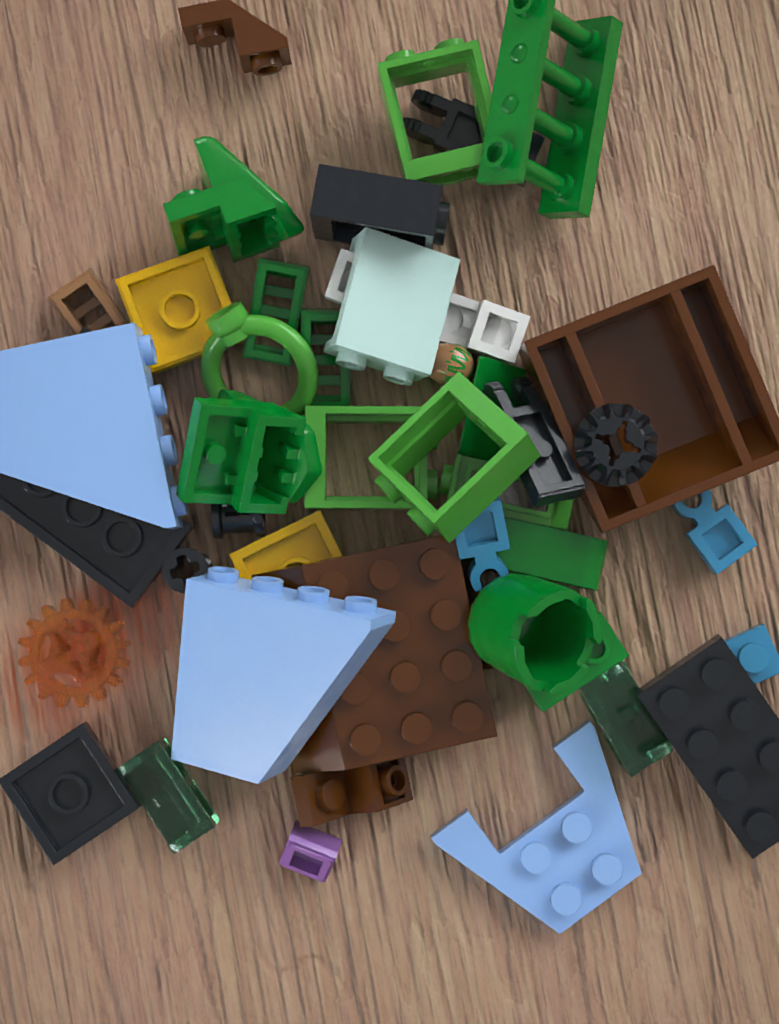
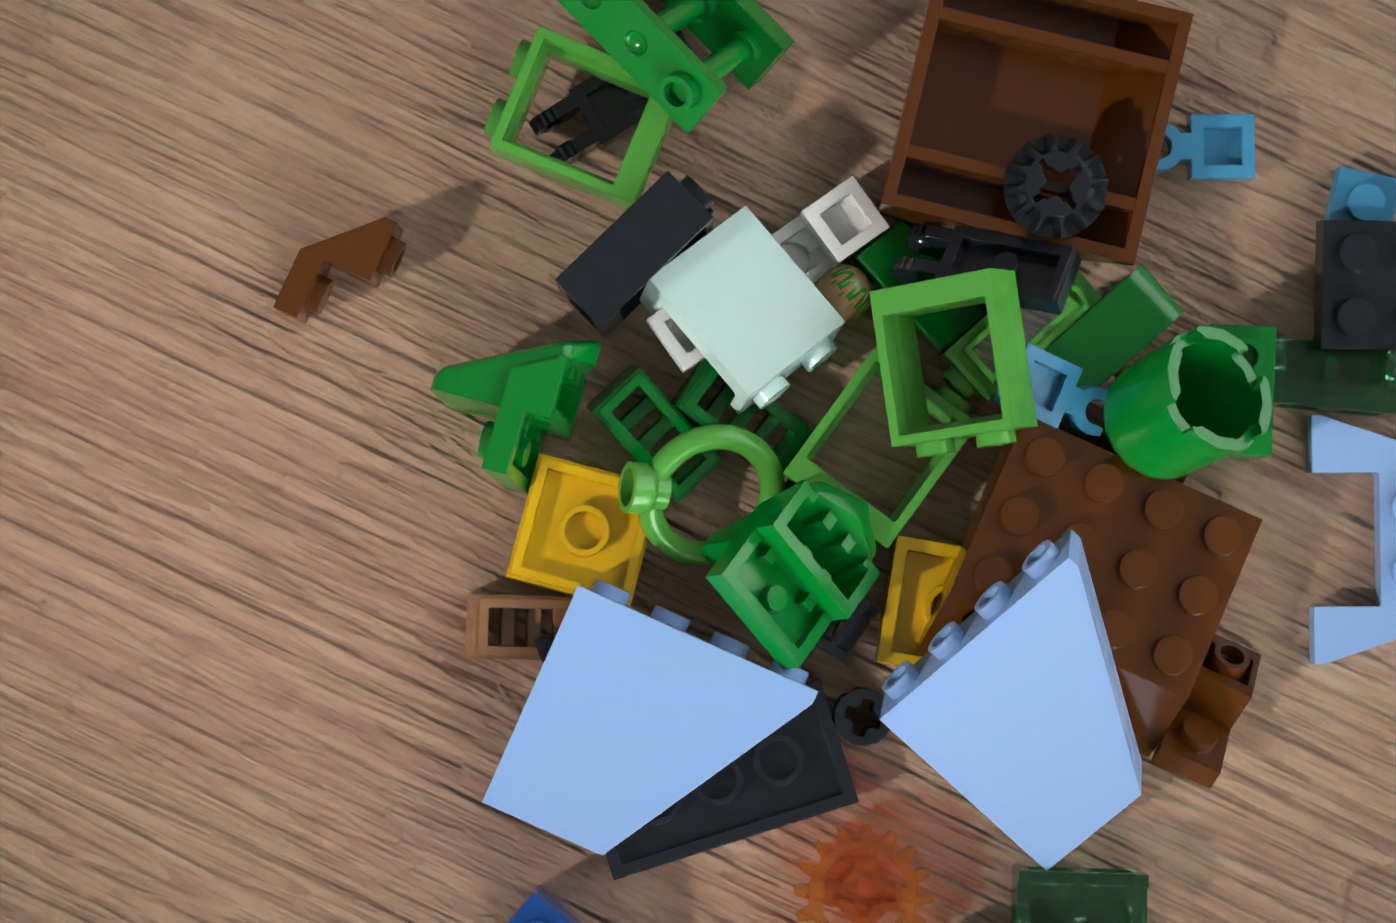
camera: 50 degrees left, 0 degrees up
medium lavender slope [279,821,342,882] -> none

